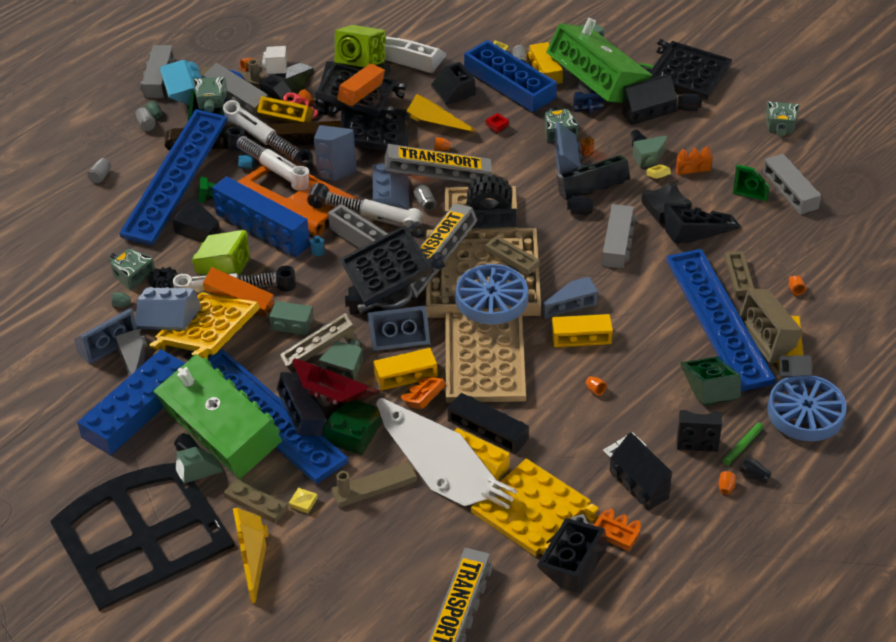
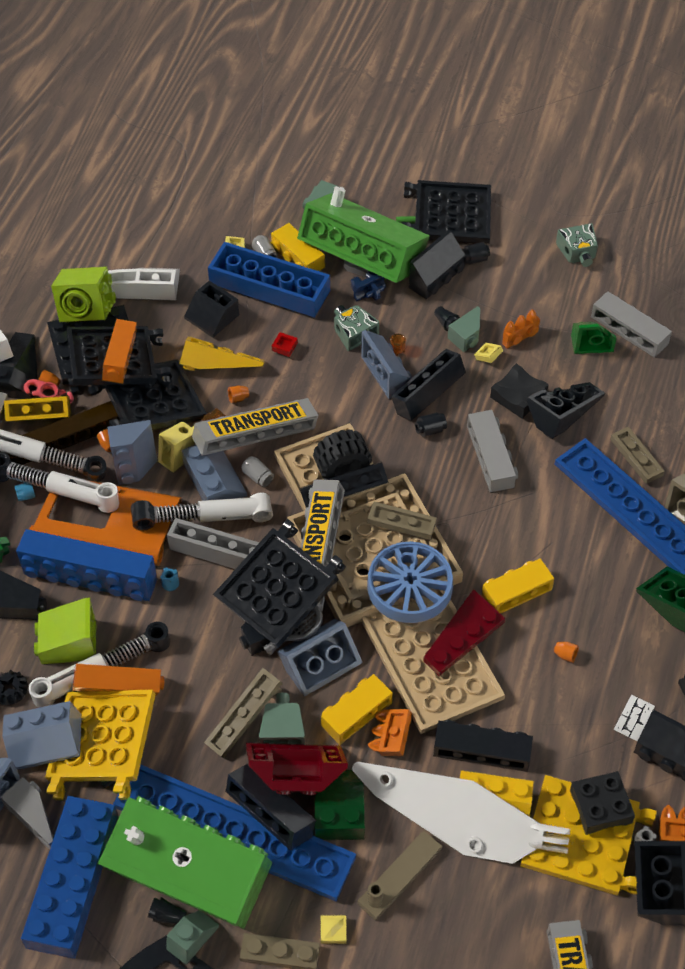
camera: 25 degrees left, 10 degrees up
sand green brick [269,301,314,336] -> none
sand blue slope [543,277,598,319] -> none
none -> light yellow torso [158,422,196,473]
none -> dark red wing [423,589,505,676]
none -> black brick [570,771,635,835]

